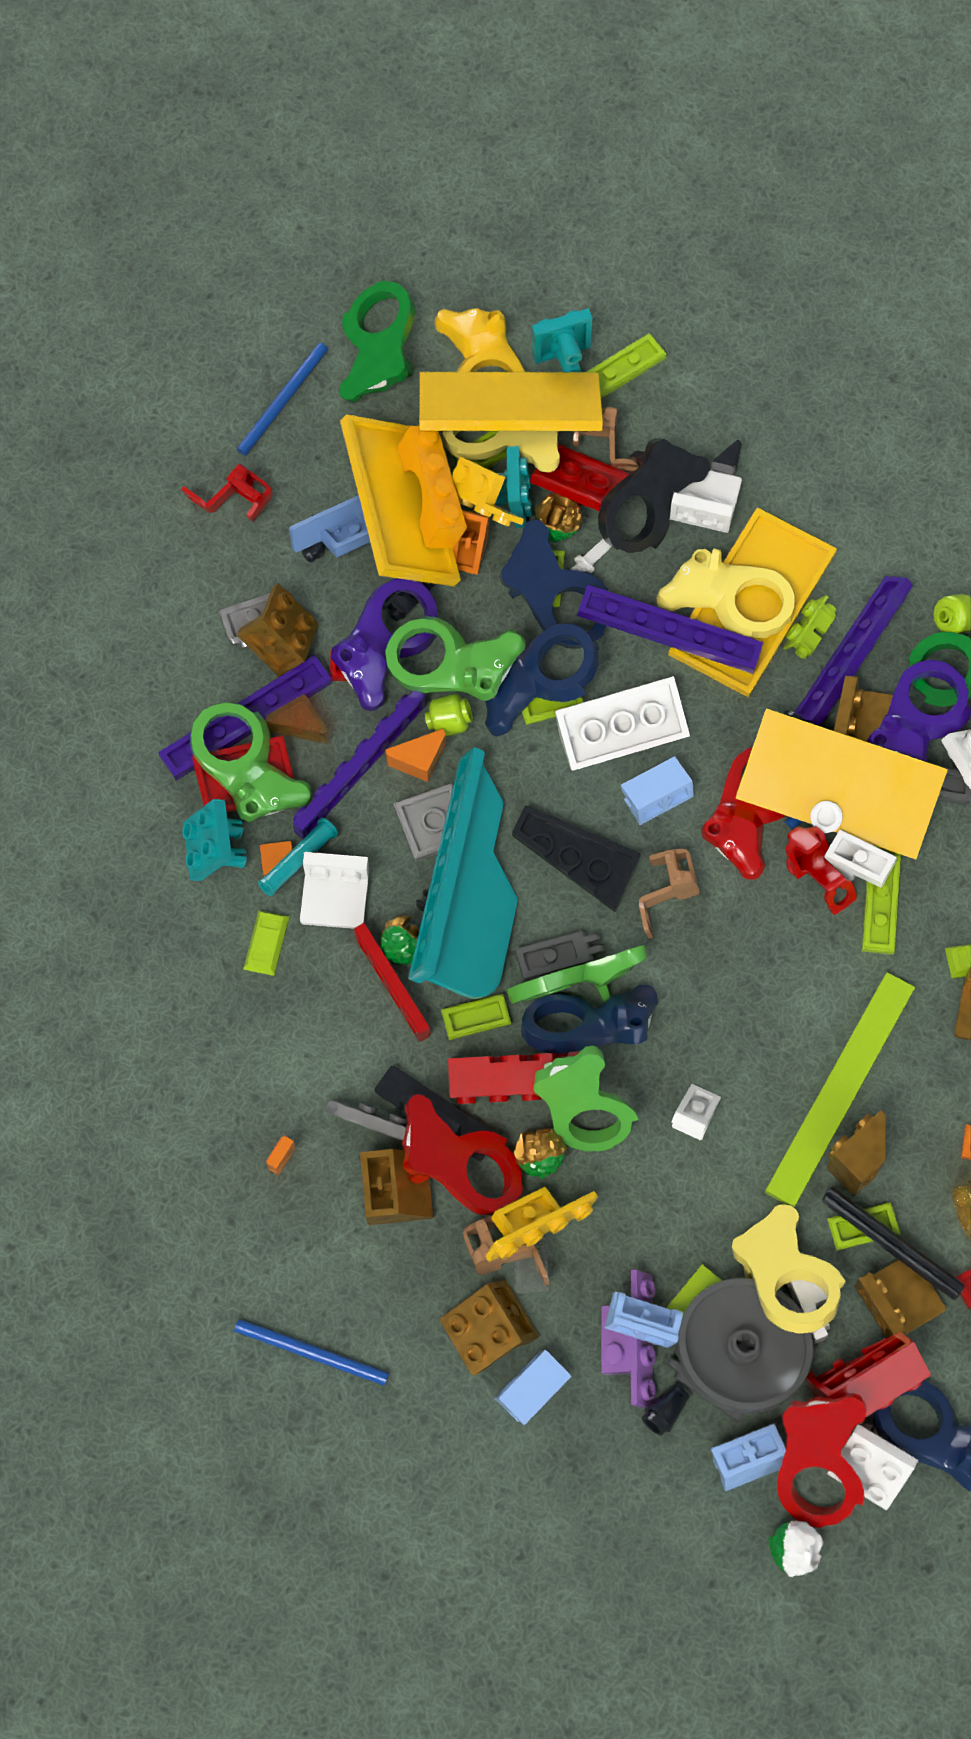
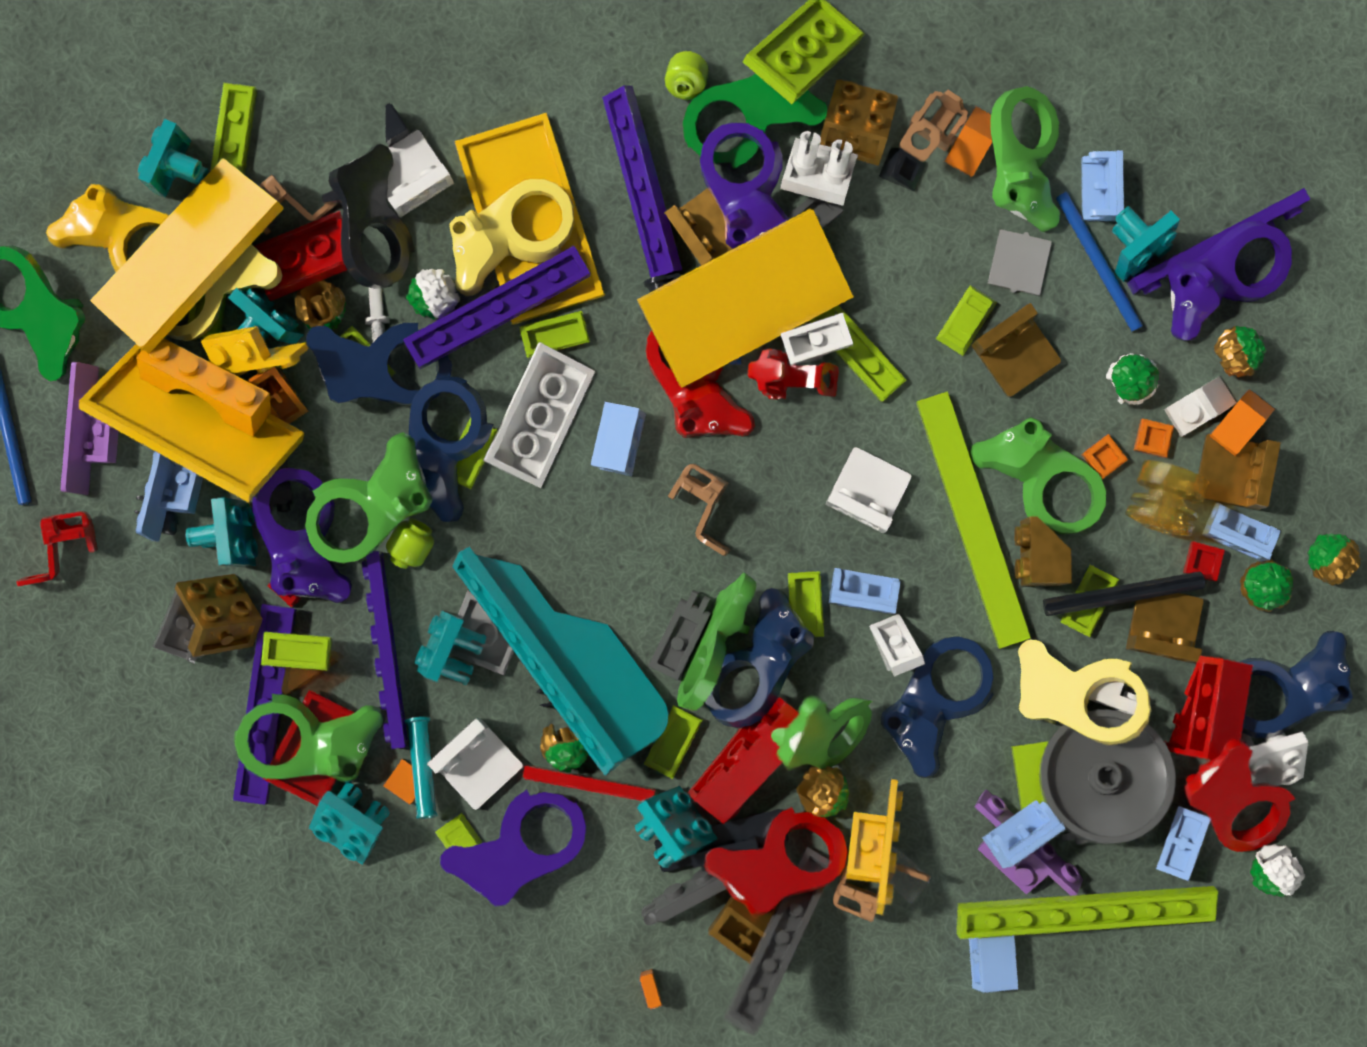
camera: 50 degrees left, 15 degrees up
orange slope [385,729,446,782] -> none
pearl gold bracket [440,1280,540,1376] -> none
black wing [512,805,641,912] -> none
black cone [642,1385,690,1436] -> none
lime hinge [783,595,837,659] -> none
white tile [810,801,842,833] -> none
none -> medium lavender bracket [61,362,119,495]
none -> teal plate [186,497,258,567]
none -> lime tile [261,632,332,671]
none -> white piece [406,269,460,320]
none -> teal plate [415,611,487,685]
none -> dark purple animal [440,790,586,907]
none -> lime tile [519,311,590,358]
none -> teal plate [635,786,718,868]
none -> dark grey plate [724,847,829,1036]
none -> lime tile [787,571,824,637]
none -> white bracket [825,447,912,533]
none -> light blue hinge [829,568,900,614]
none -> dark blue animal [881,636,994,778]
none -> lime tile [957,886,1218,939]
none -> bright green animal [969,417,1106,534]

